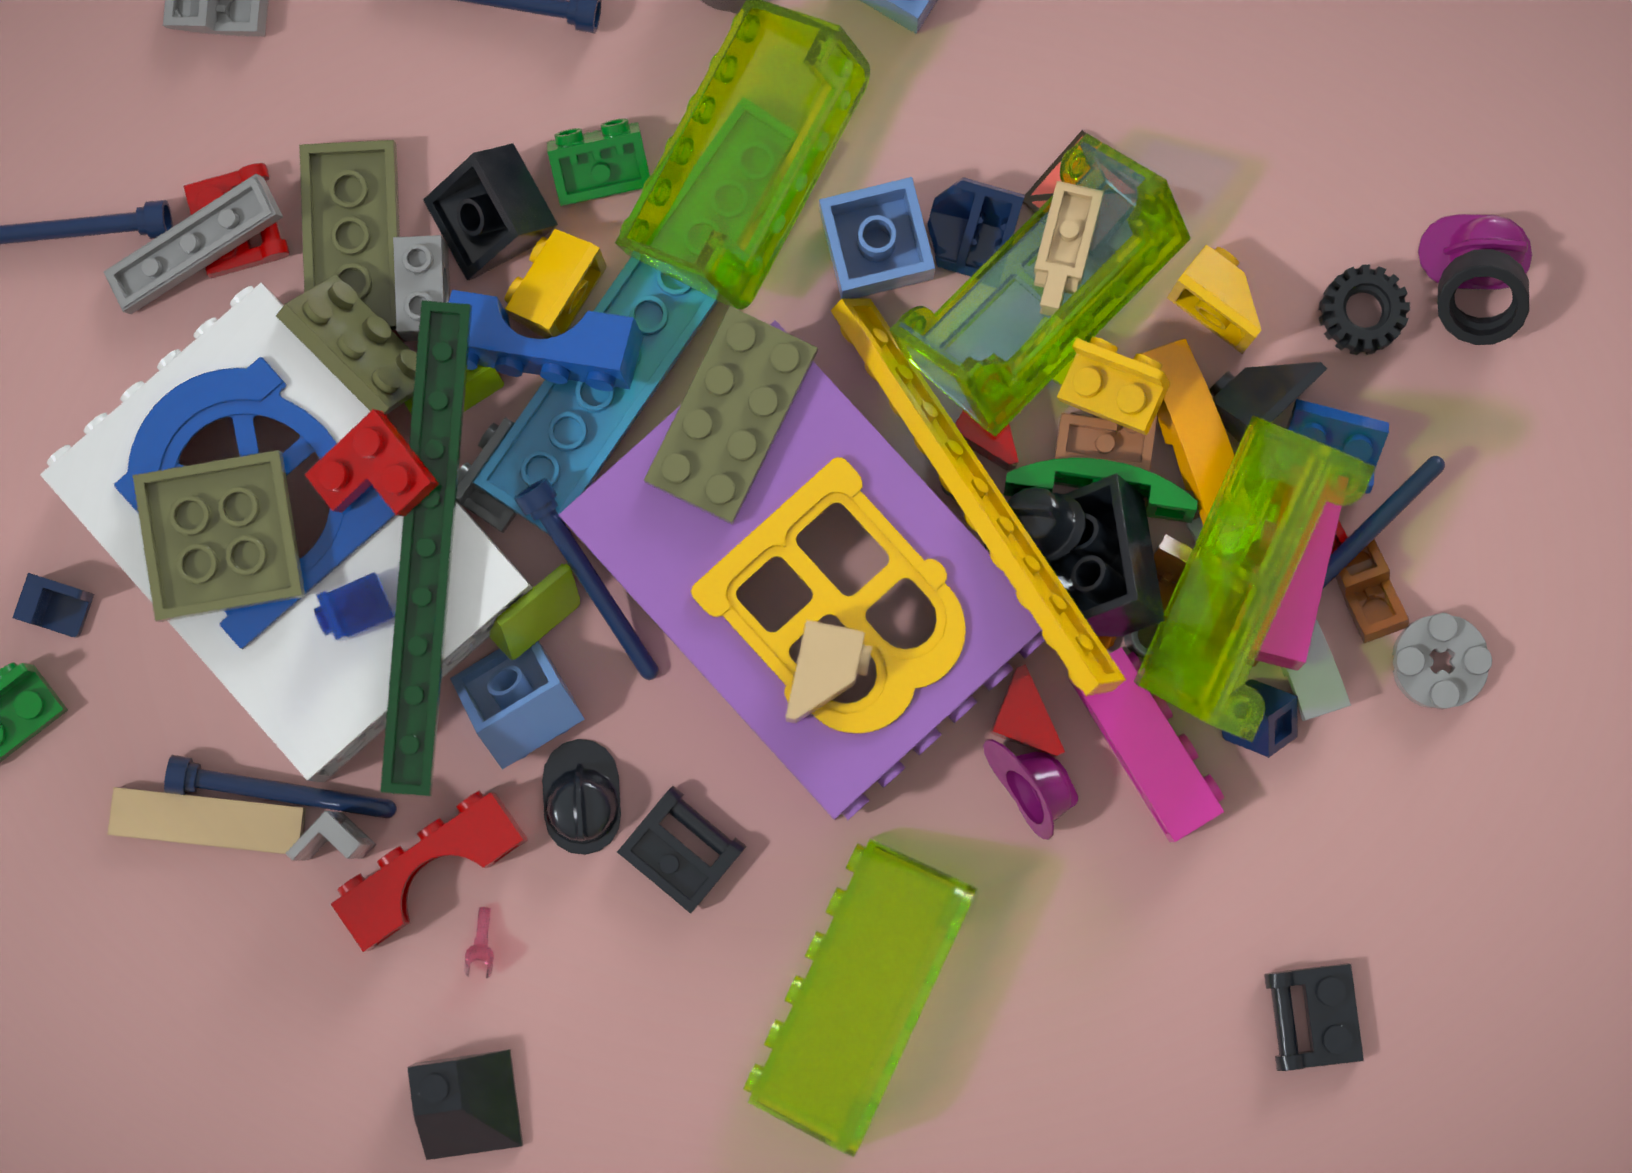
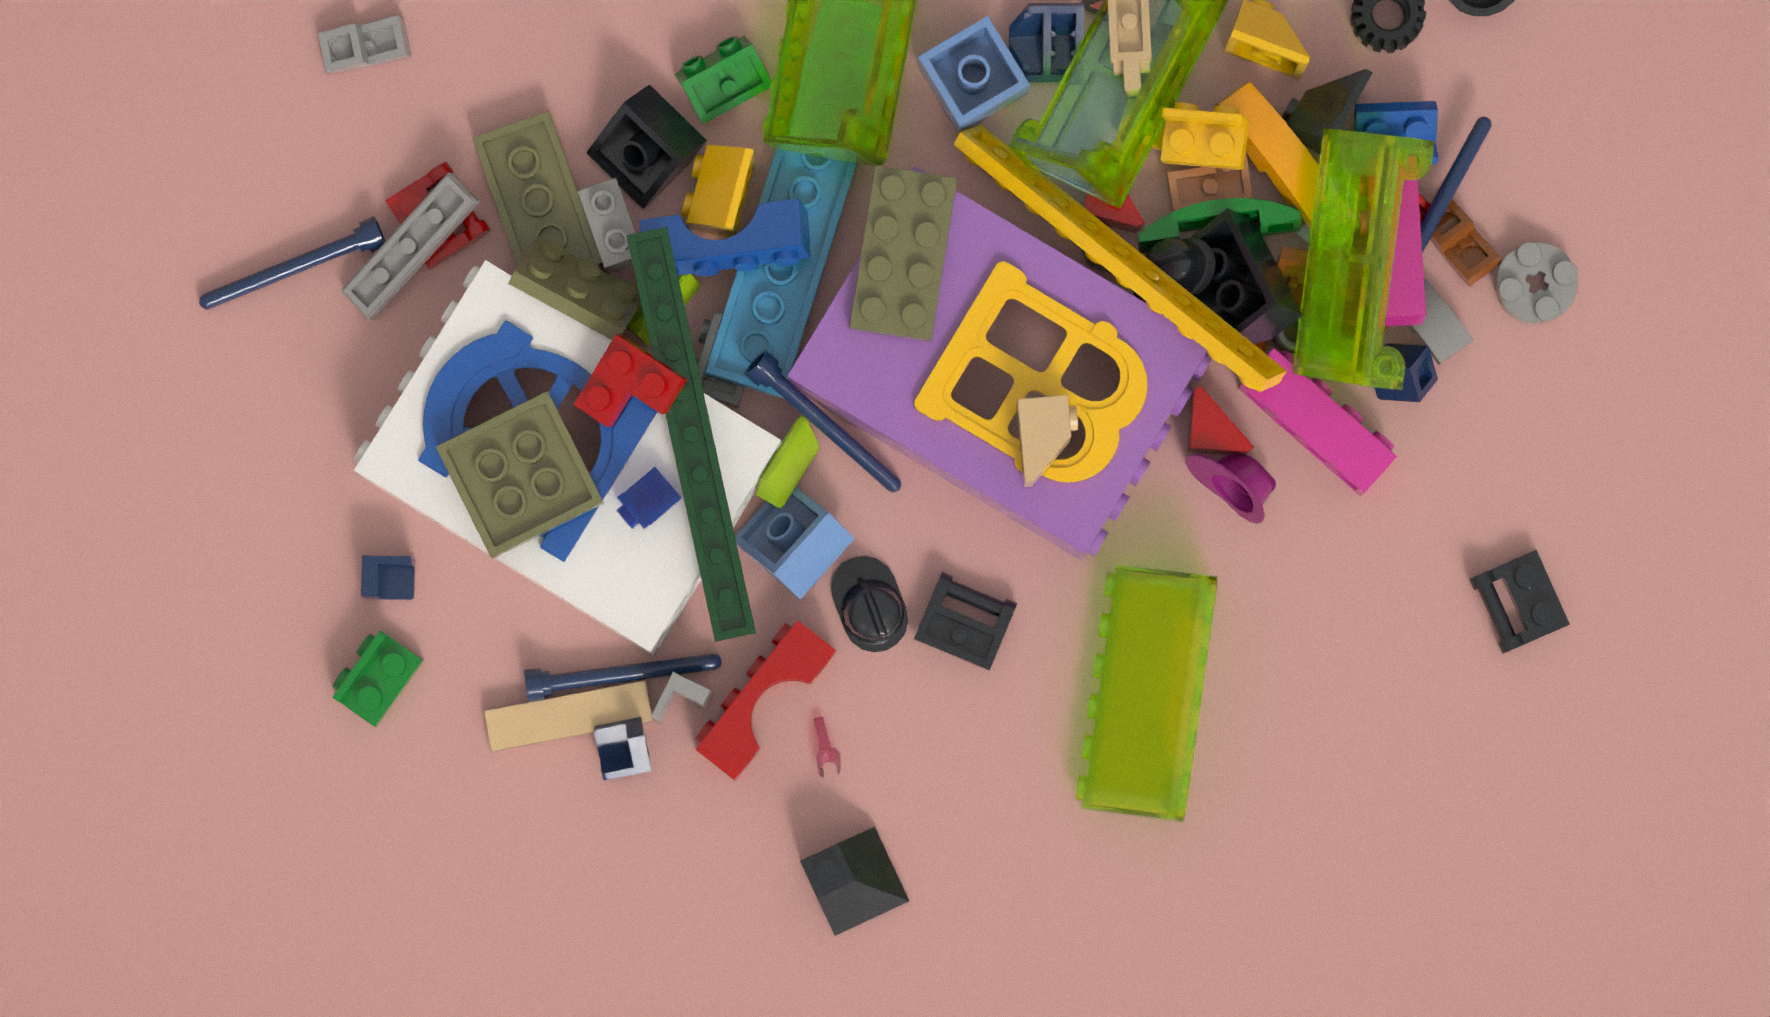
camera: 25 degrees left, 0 degrees up
none -> panel [594,717,651,781]

